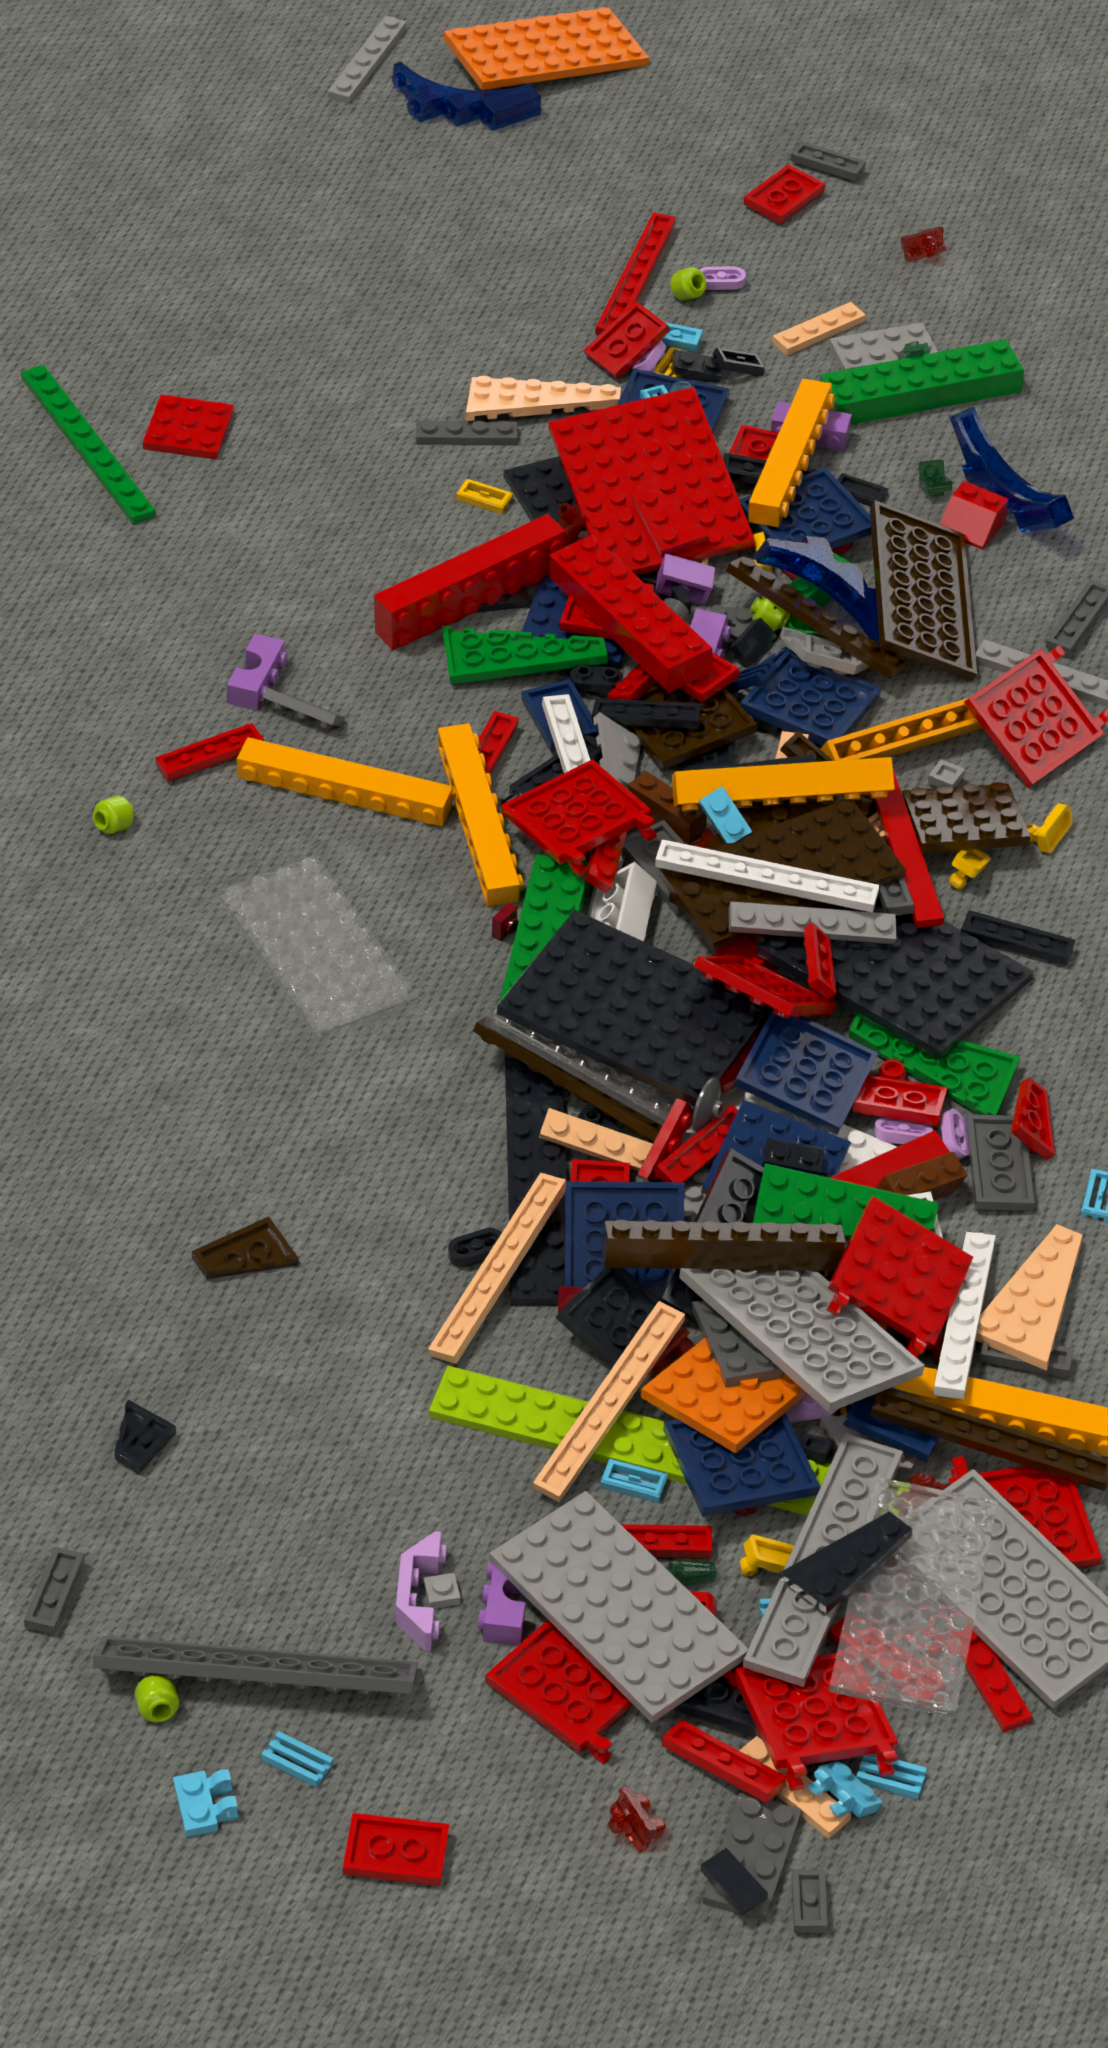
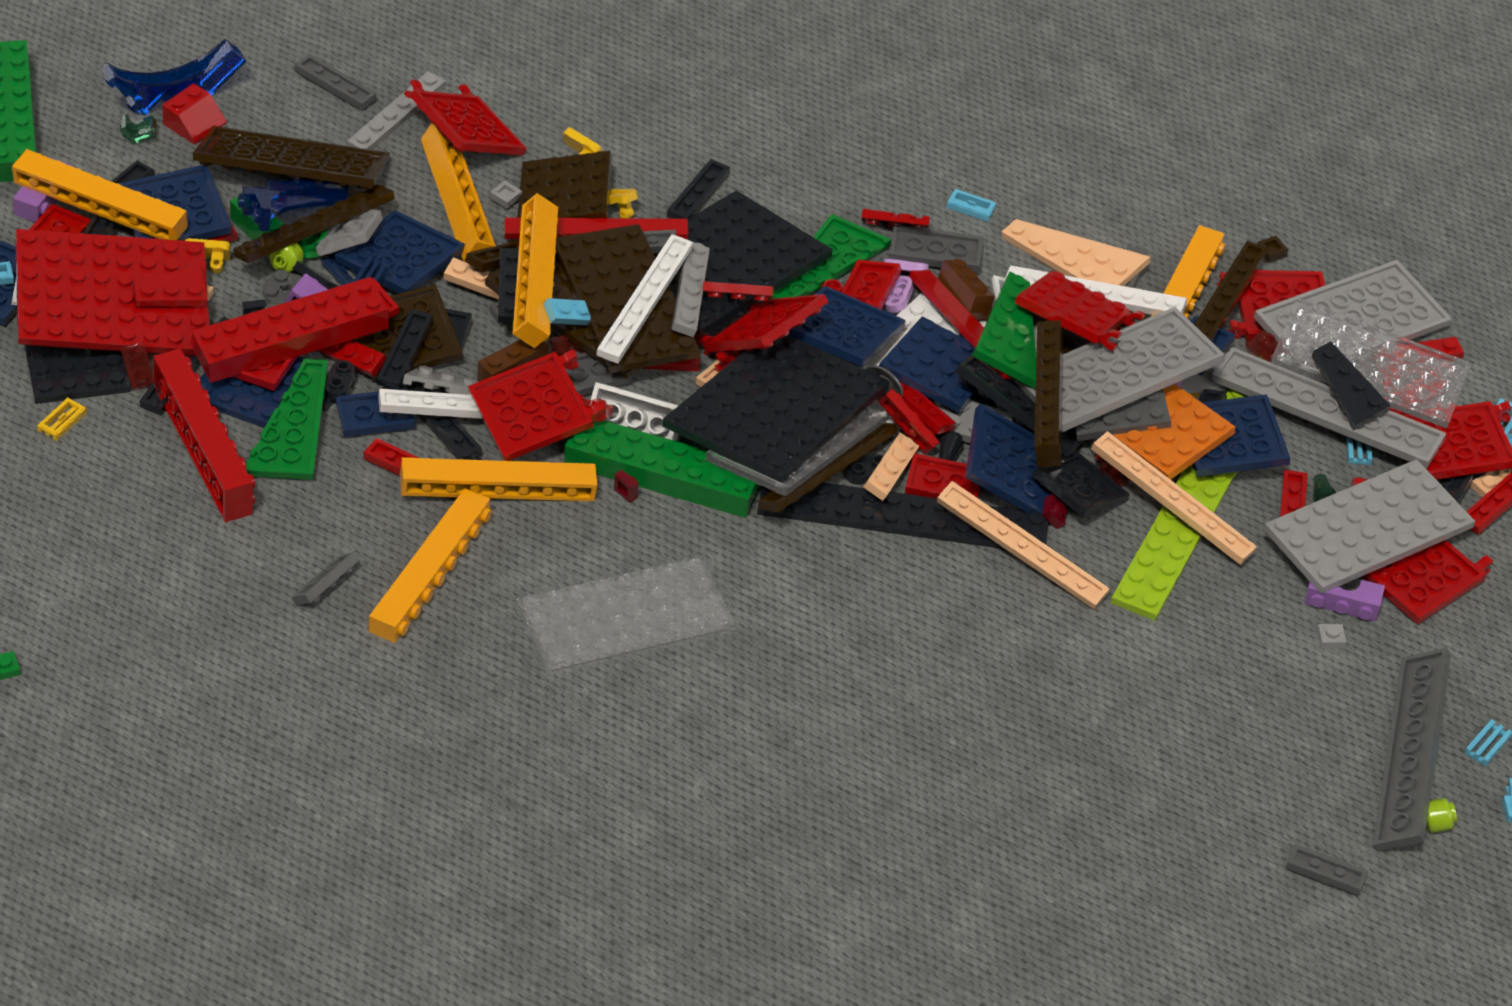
camera: 85 degrees left, 0 degrees up
lime head [93,796,134,834] -> none
black wing [114,1400,176,1473] -> none
red plate [155,723,264,782] -> none
dark brown wing [192,1216,299,1279] -> none
medium lavender arch [227,634,288,711] -> none
lavender slope [396,1531,447,1651] -> none
black plate [448,1228,502,1266] -> none
medium azure tile [600,1459,668,1503] -> none
medium lavender brick [655,553,715,606] -> none
yellow piece [739,1535,795,1576] -> none
black plate [762,1138,825,1176] -> none

